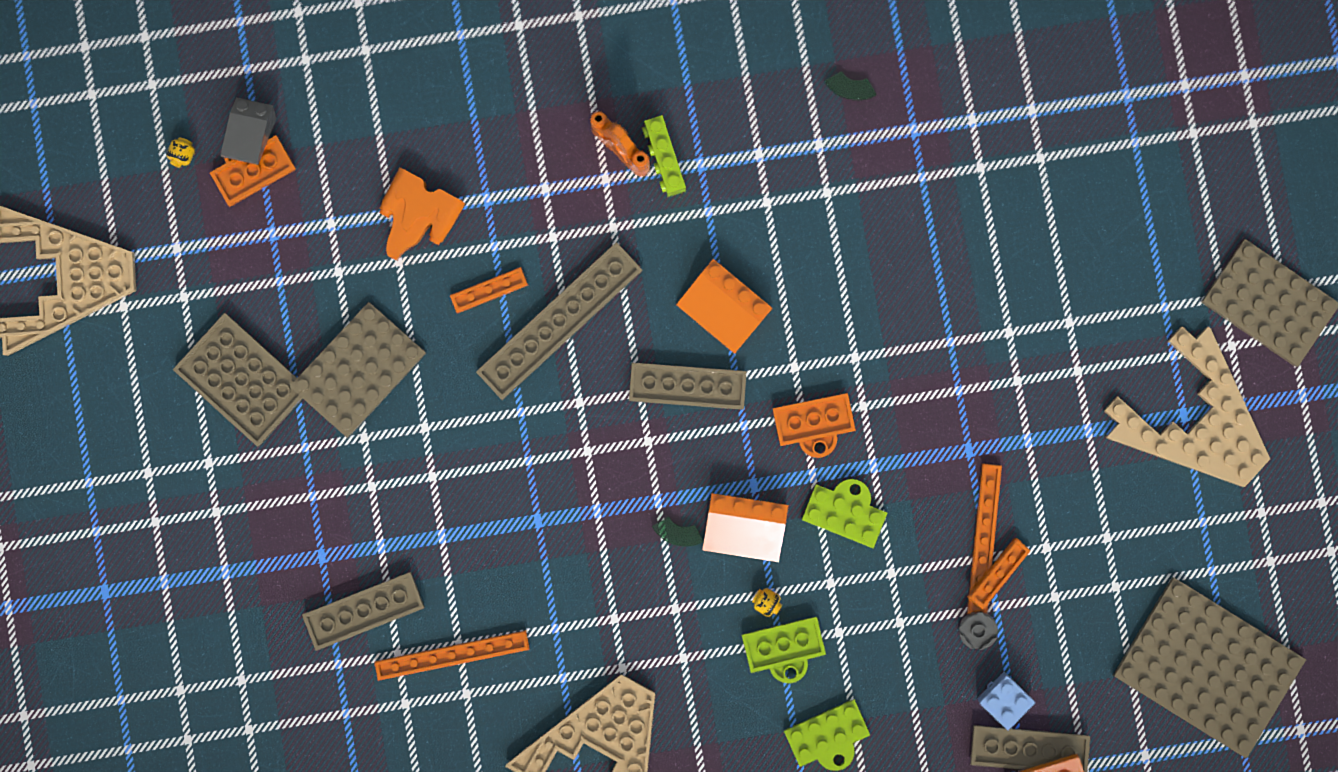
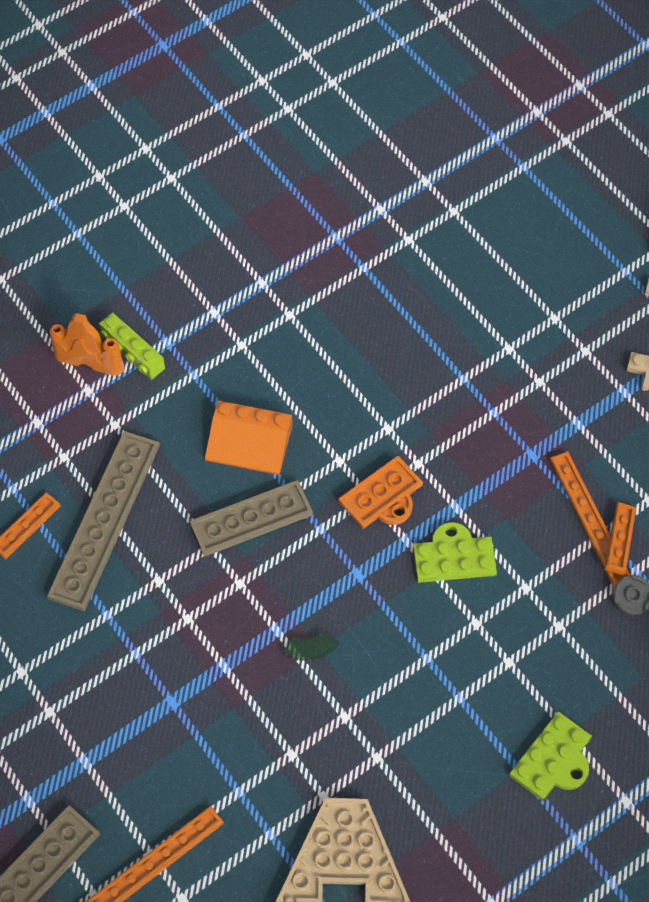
camera: 25 degrees left, 25 degrees down
slope [703,493,788,562] -> none
lime plate [742,616,826,683] -> none
yellow head [752,588,782,617] -> none
clear green tile [825,71,877,101] -> none

